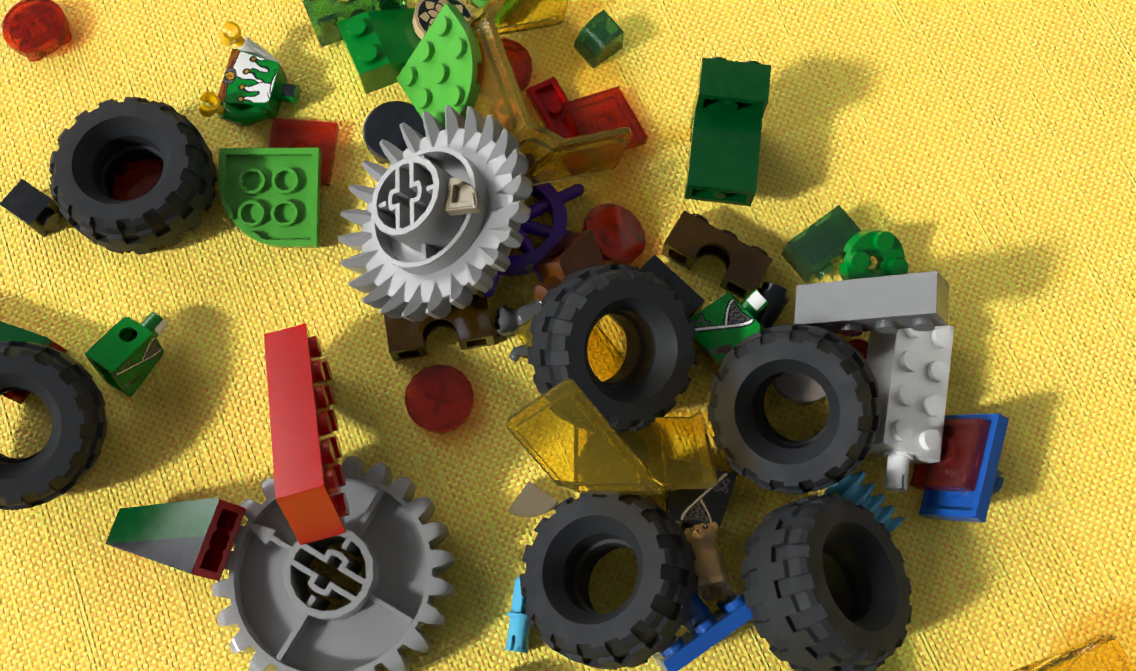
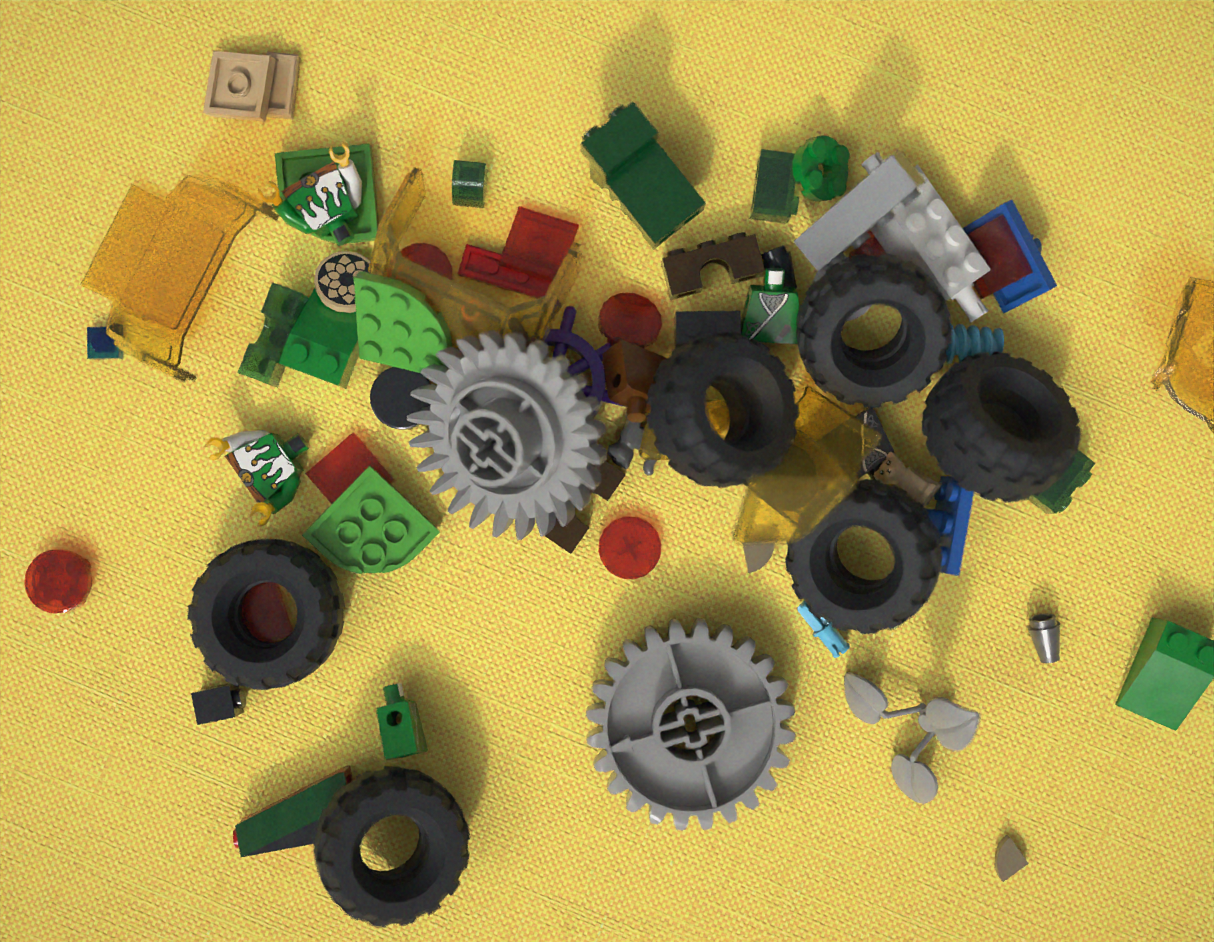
camera: 45 degrees left, 15 degrees up
slope [105,497,247,581] -> none
red brick [264,323,350,545] -> none
dark tan tile [445,178,483,216] -> none

